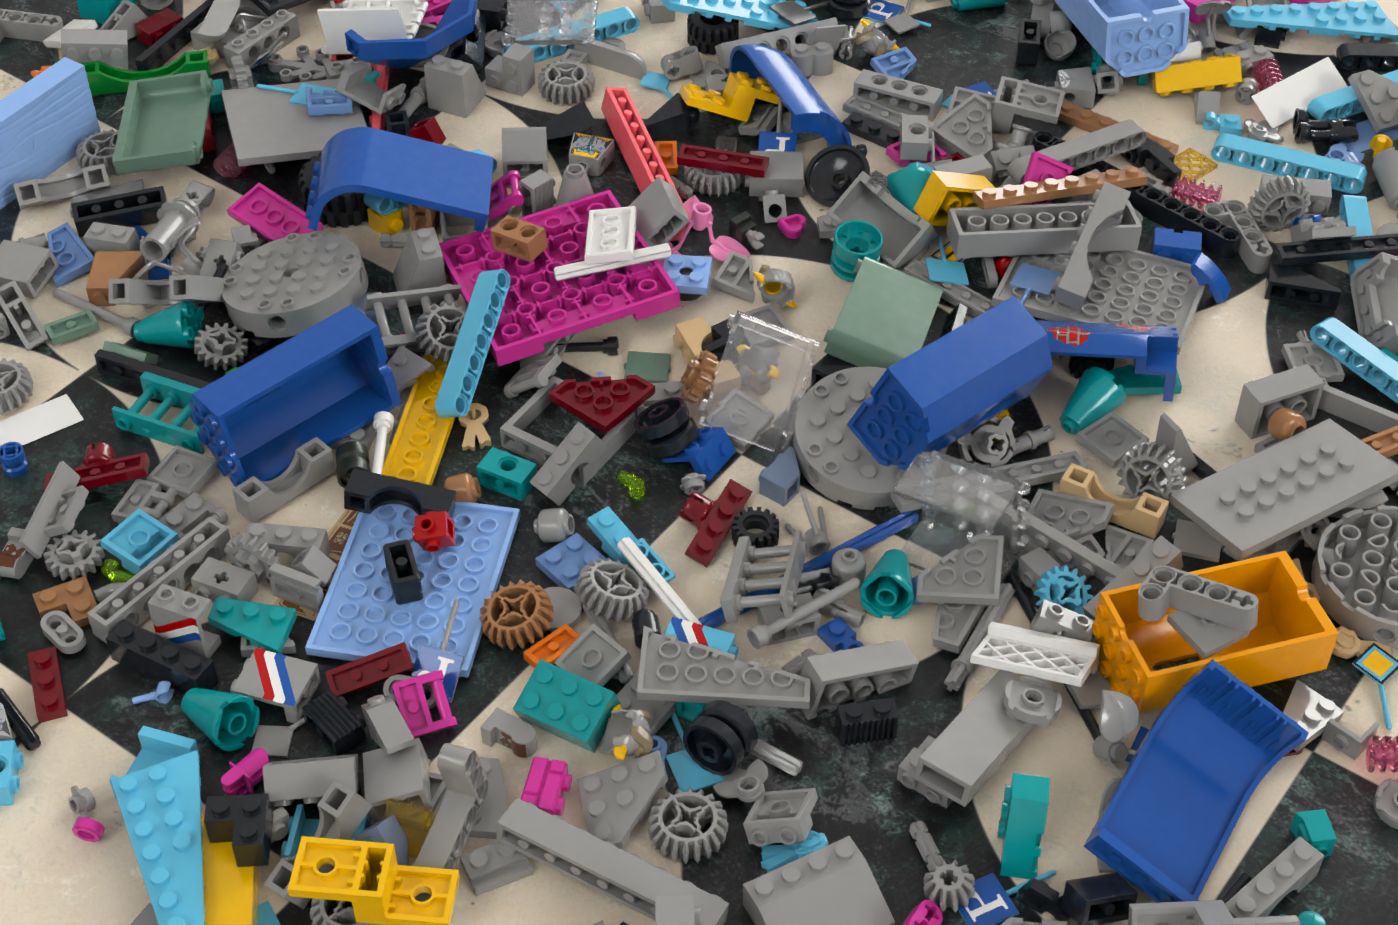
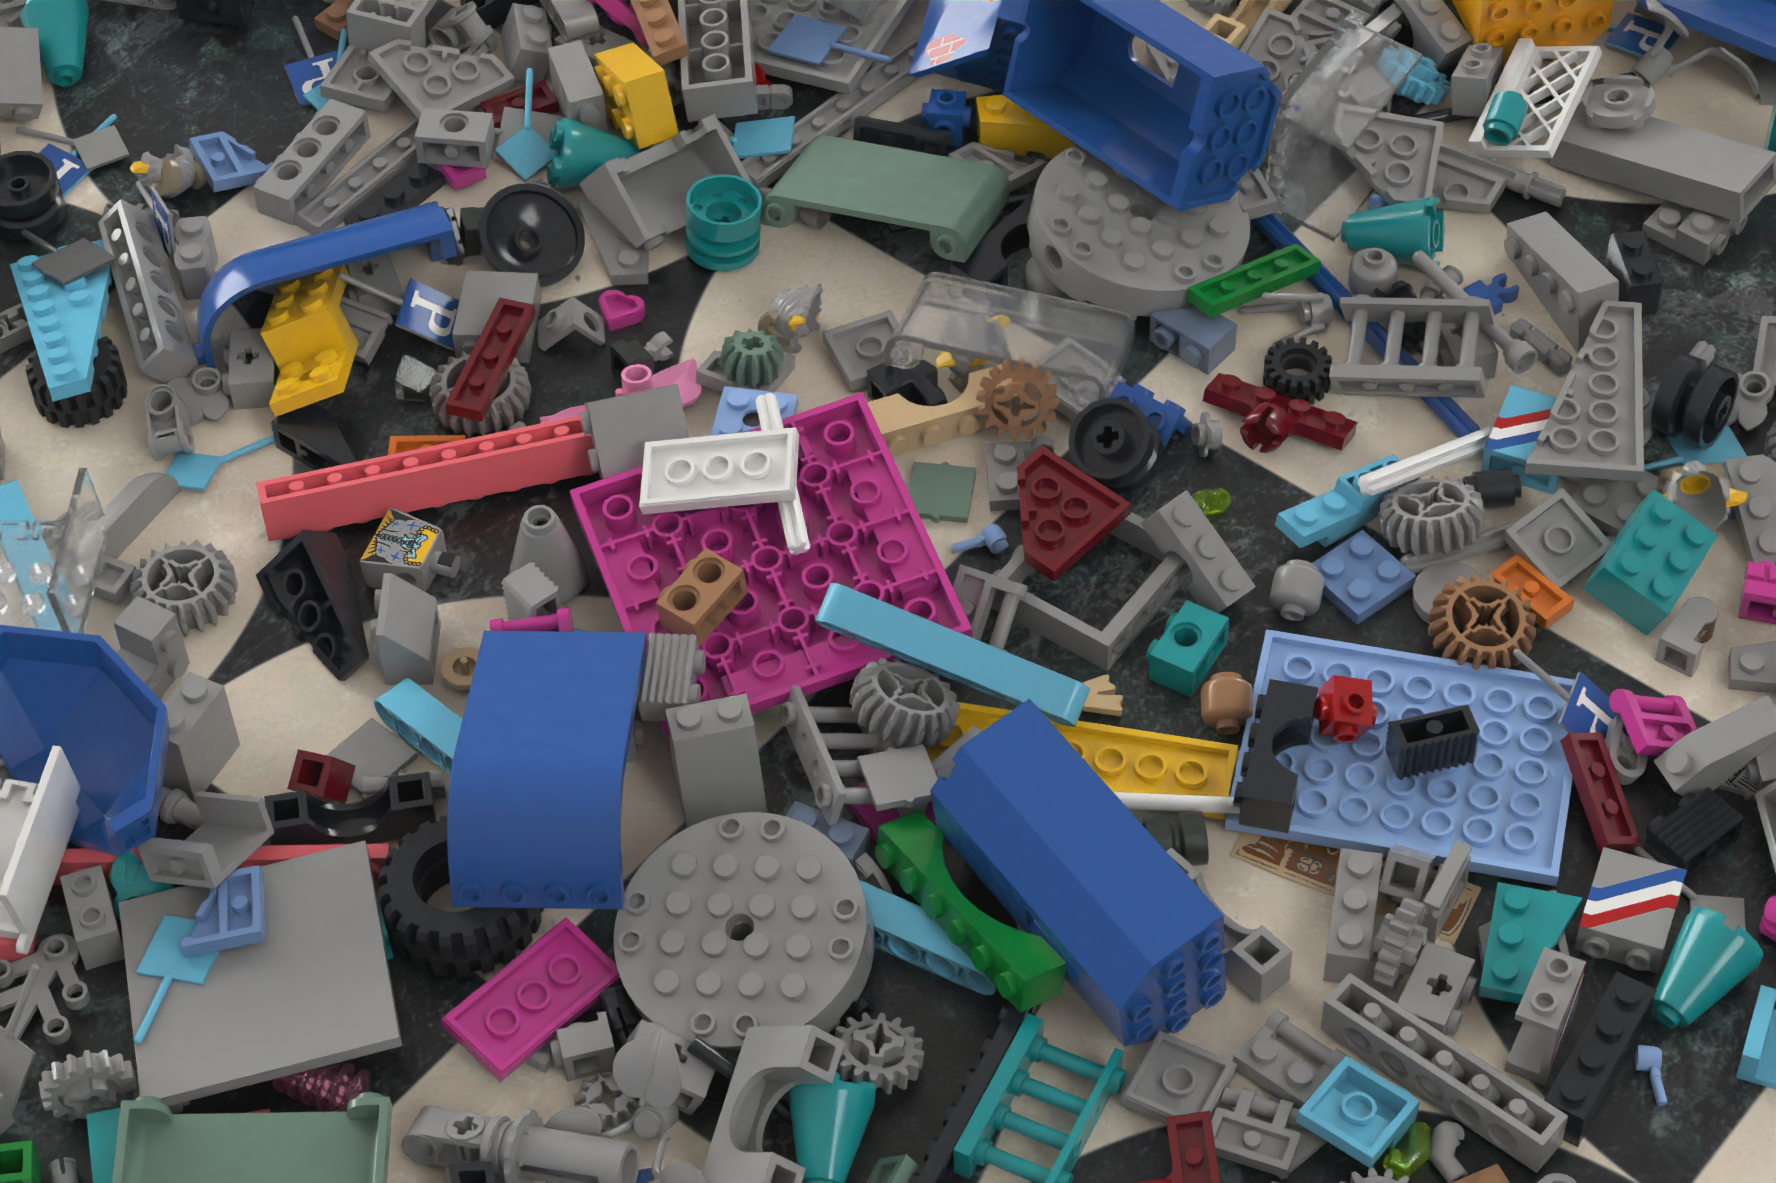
camera: 85 degrees left, 5 degrees up
none -> light grey brick [638,632,706,721]
none -> sand green gear [720,328,784,388]
none -> light grey piece [858,744,938,811]
none -> green plate [1186,243,1321,318]
none -> teal brick [1483,91,1528,146]

